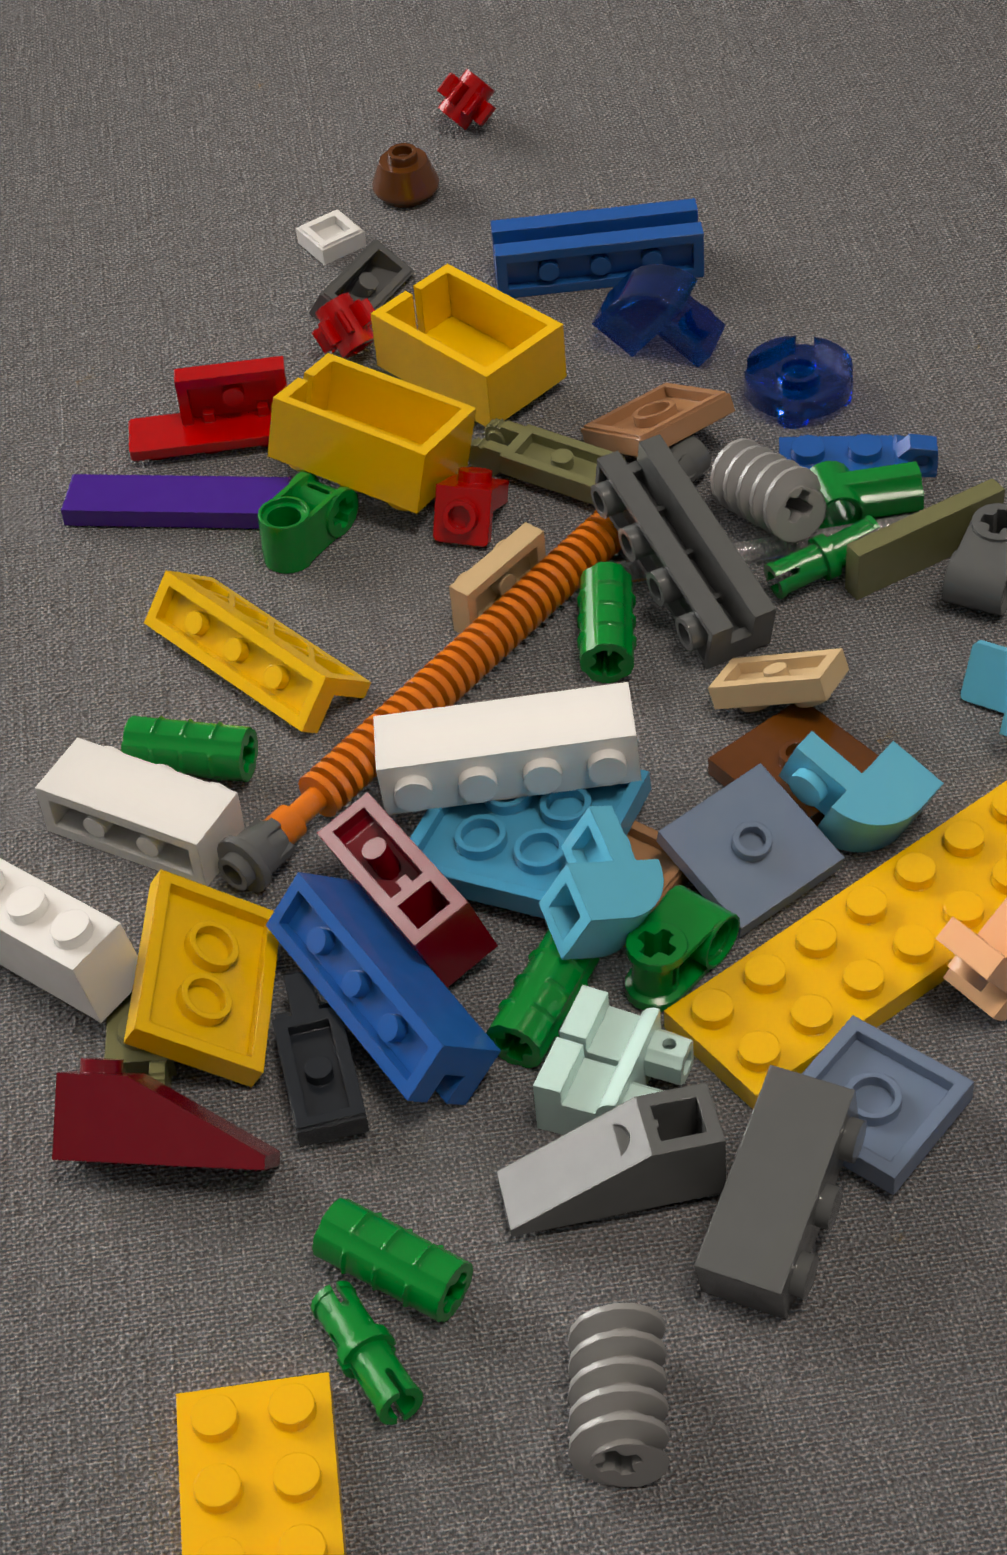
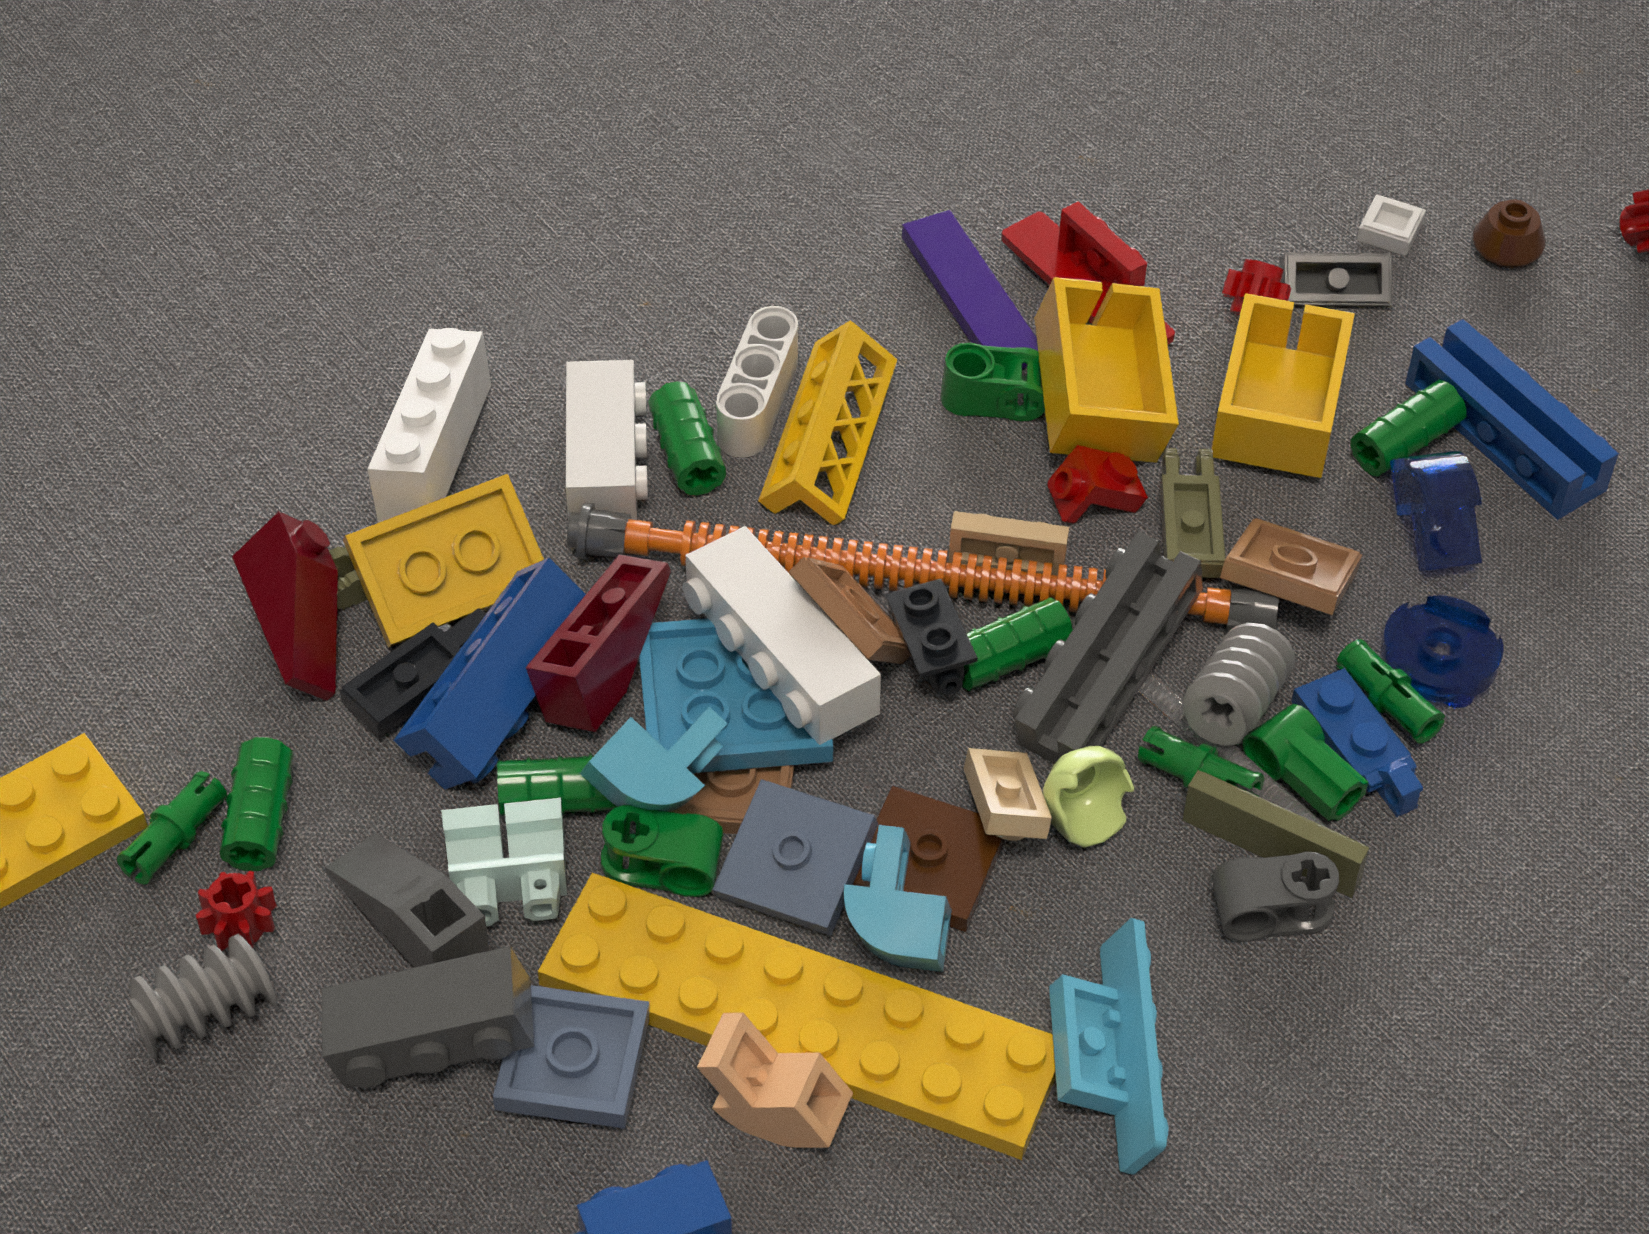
camera: 55 degrees right, 5 degrees up
none -> red gear [195,871,277,951]
none -> white beam [716,306,798,458]
none -> medium nougat tile [789,557,911,664]
none -> black hinge [885,578,978,695]
none -> yellowish green hair [1043,746,1134,848]
none -> green pin [1336,639,1445,744]
none -> green axle [1350,380,1467,477]

